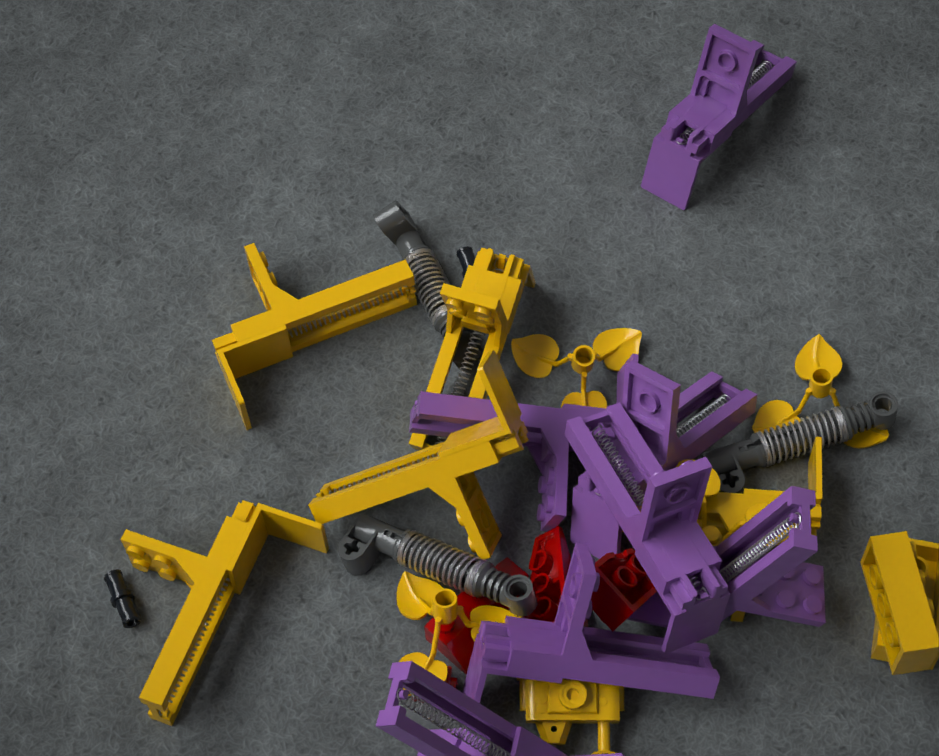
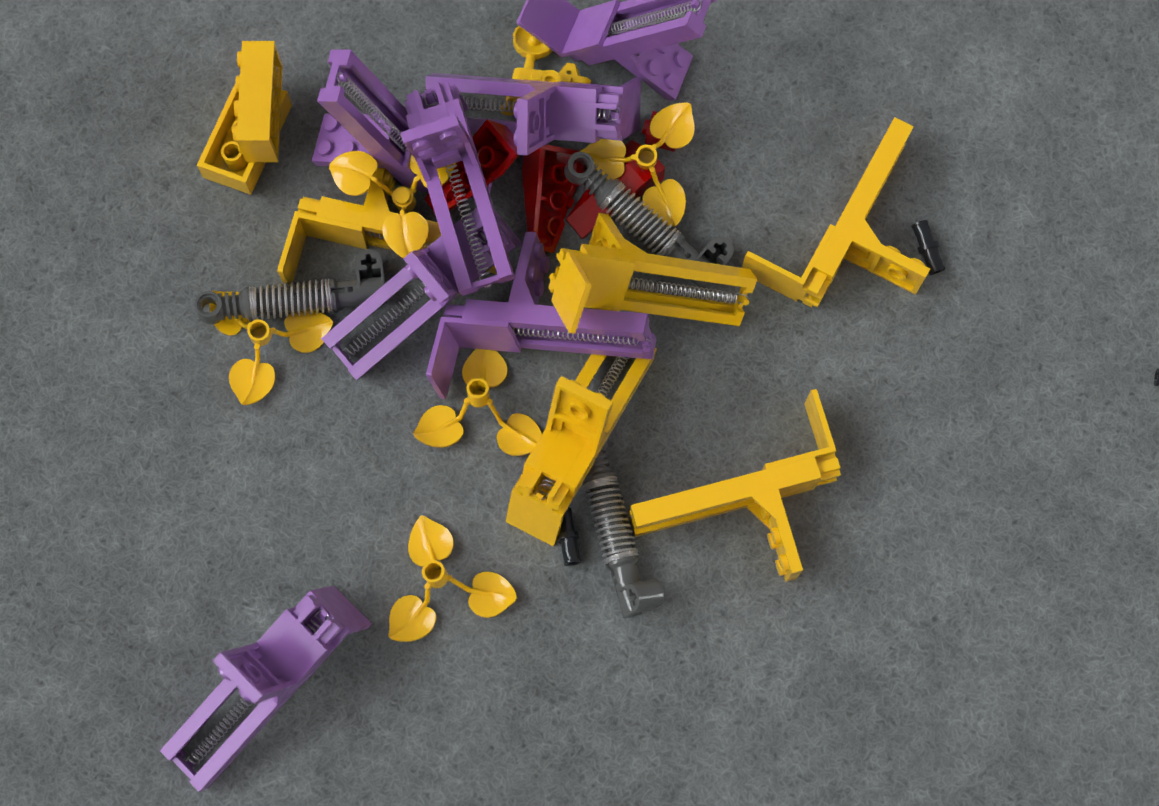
camera: 175 degrees left, 15 degrees up
none -> yellow plant [388,515,517,642]

